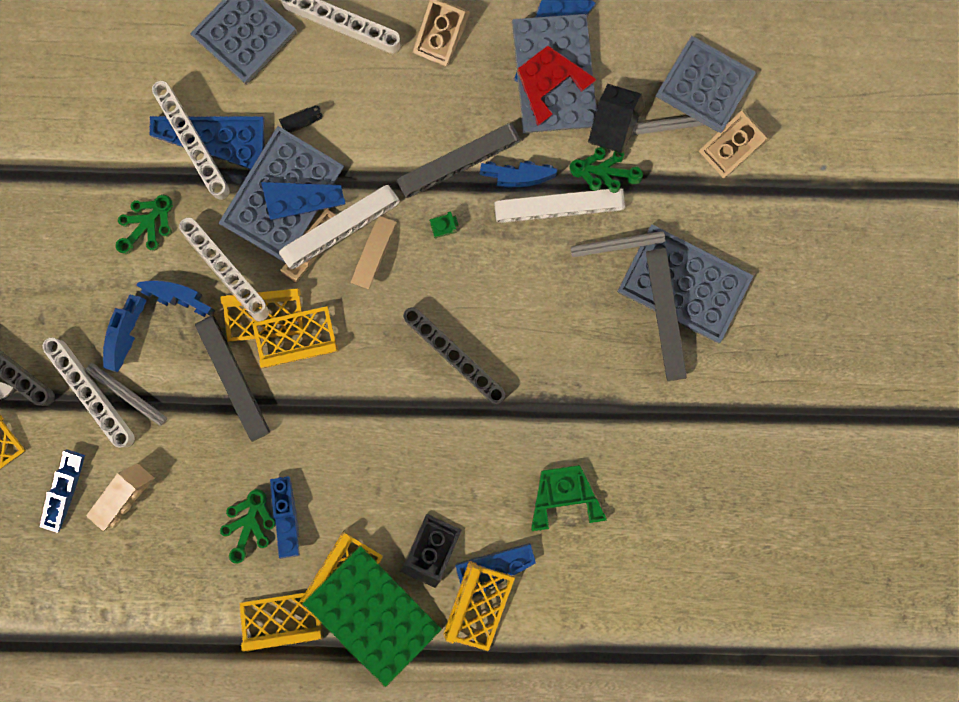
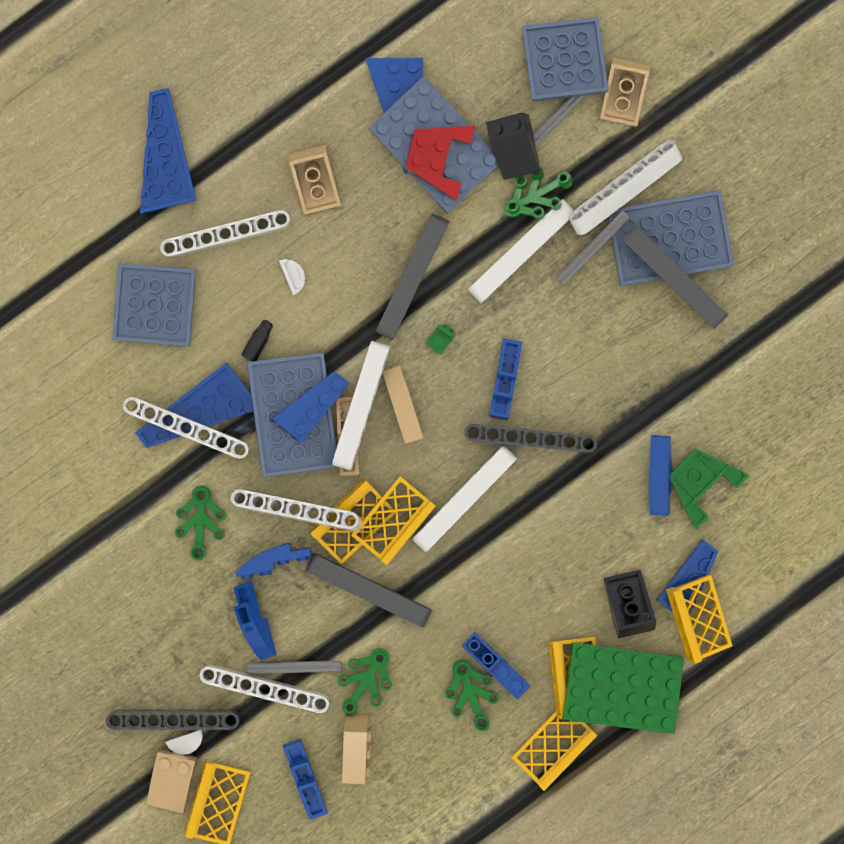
camera: 35 degrees left, 5 degrees up
blue slope [480,161,557,187] -> none
none -> white tile [279,259,305,296]
none -> green plant [338,648,392,715]
none -> white beam [412,445,517,553]
none -> blue slope [489,338,522,420]
none -> white beam [568,140,682,235]
none -> blue slope [649,435,672,516]

